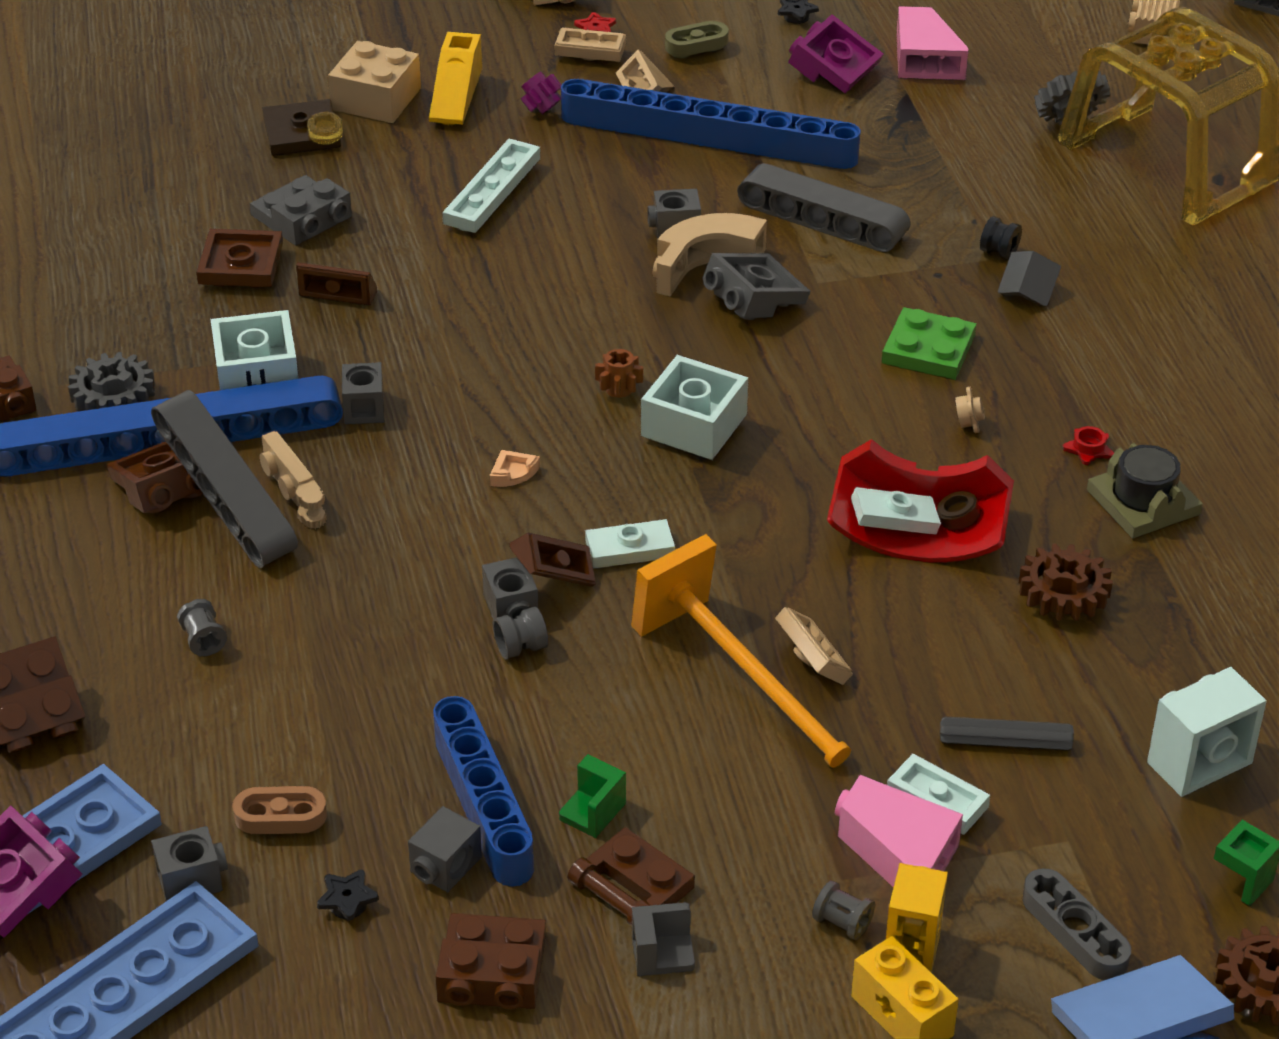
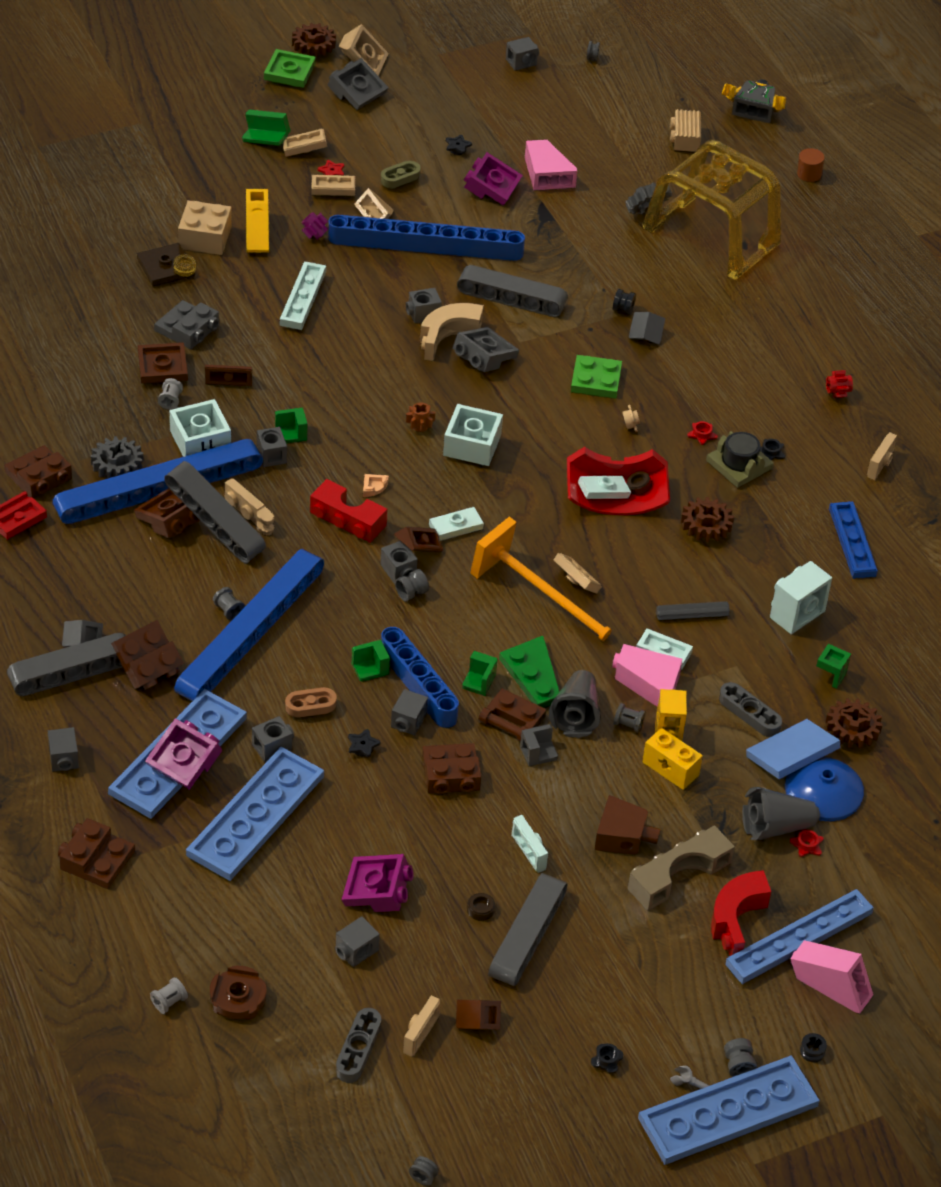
camera: 15 degrees left, 5 degrees up
none -> light grey bush [158,378,183,410]
none -> blue beam [174,549,324,701]
none -> green panel [275,407,308,443]
none -> red arch [310,479,388,543]
none -> green panel [351,640,390,682]
none -> green wing [499,636,560,708]
none -> dark grey cone [549,670,601,738]
none -> black plate [760,439,785,460]

